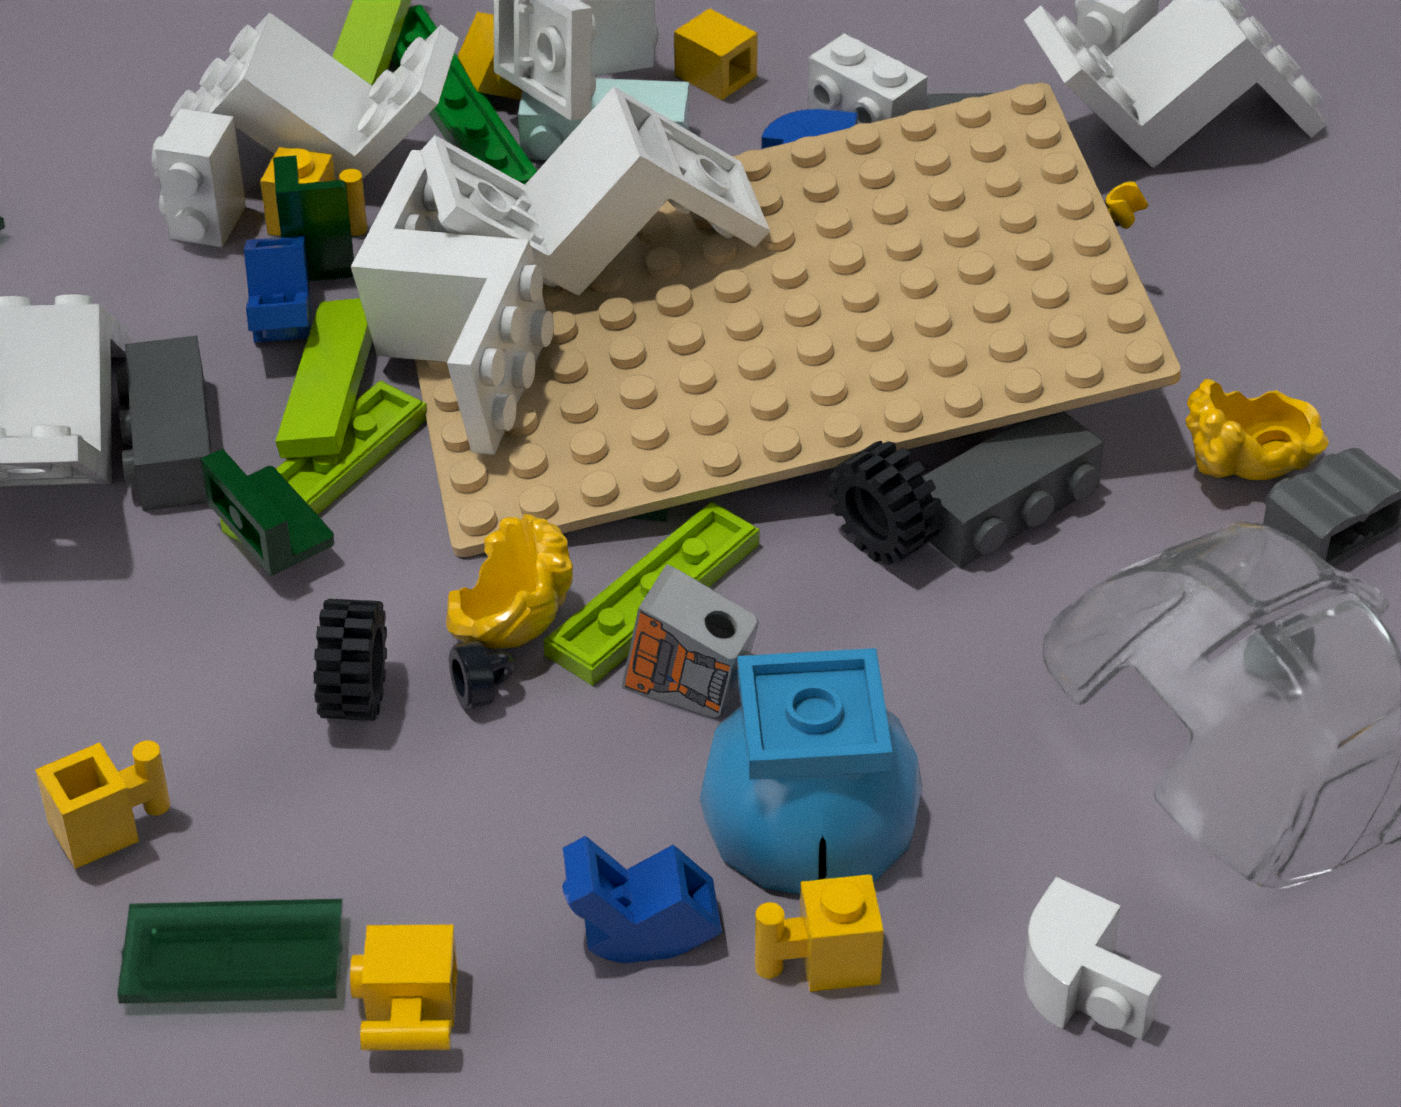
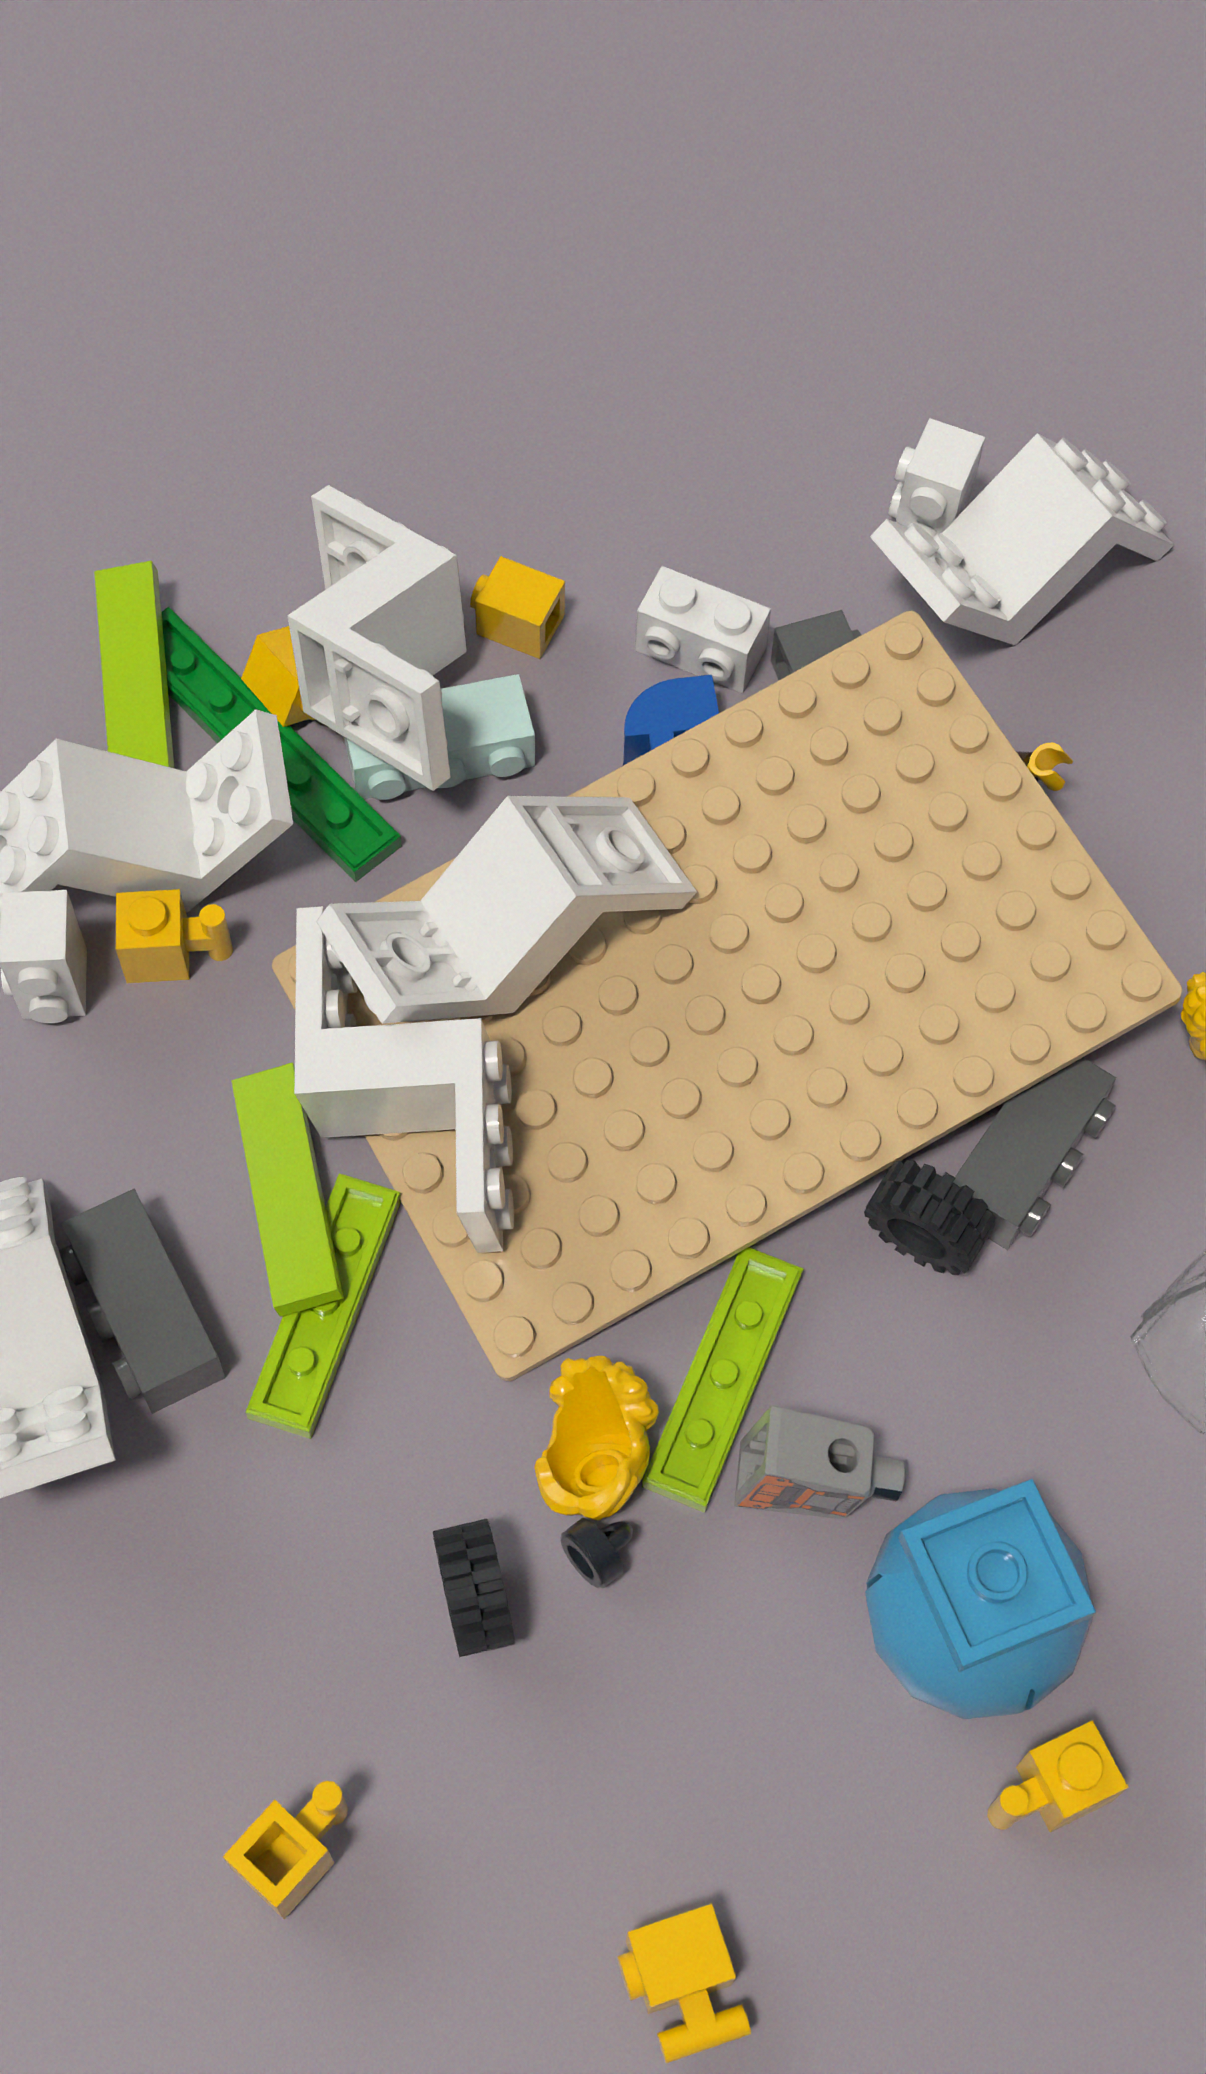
camera: 20 degrees left, 20 degrees up
clear green piece [117,899,343,1004] -> none
dark green panel [201,448,335,576] -> none
blue brick [244,235,312,343] -> none
dark green panel [273,155,354,282] -> none
blue brick [562,835,722,963] -> none

